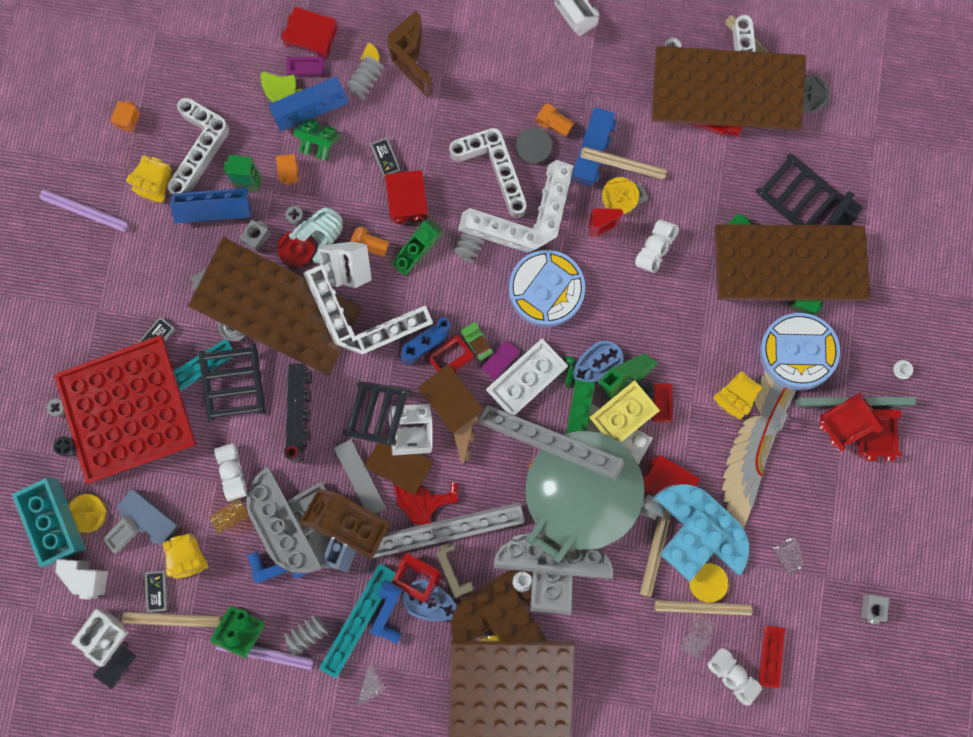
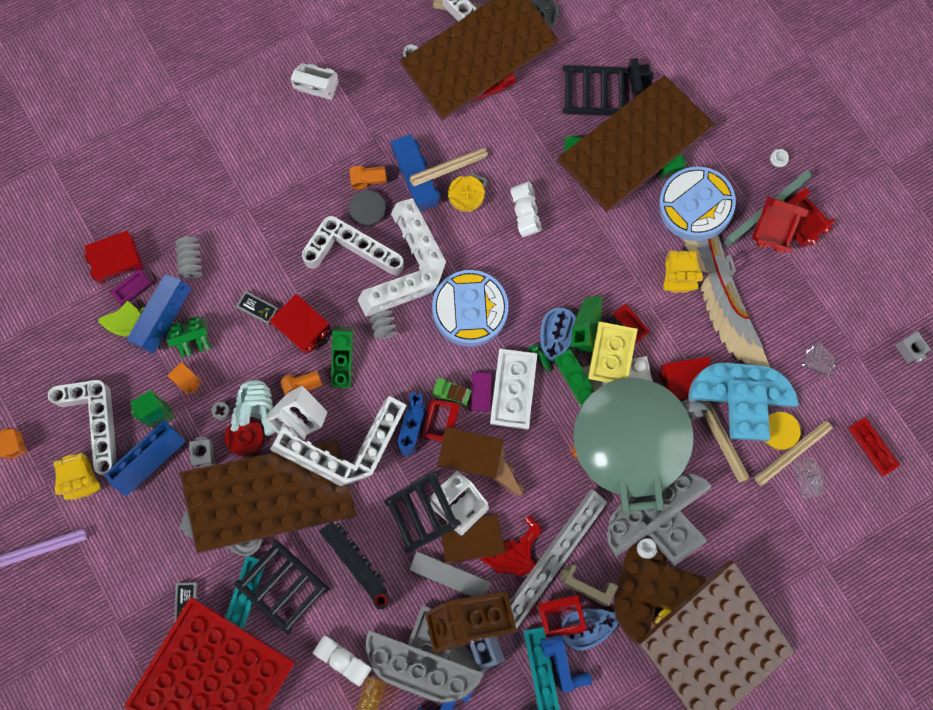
camera: 40 degrees left, 5 degrees down
yellow tile [361,42,380,62] -> none
reddish brown bracket [388,11,433,98] -> none
light grey plate [478,405,625,480] -> none
red tile [589,208,623,237] -> none
white piece [708,648,762,706] -> none

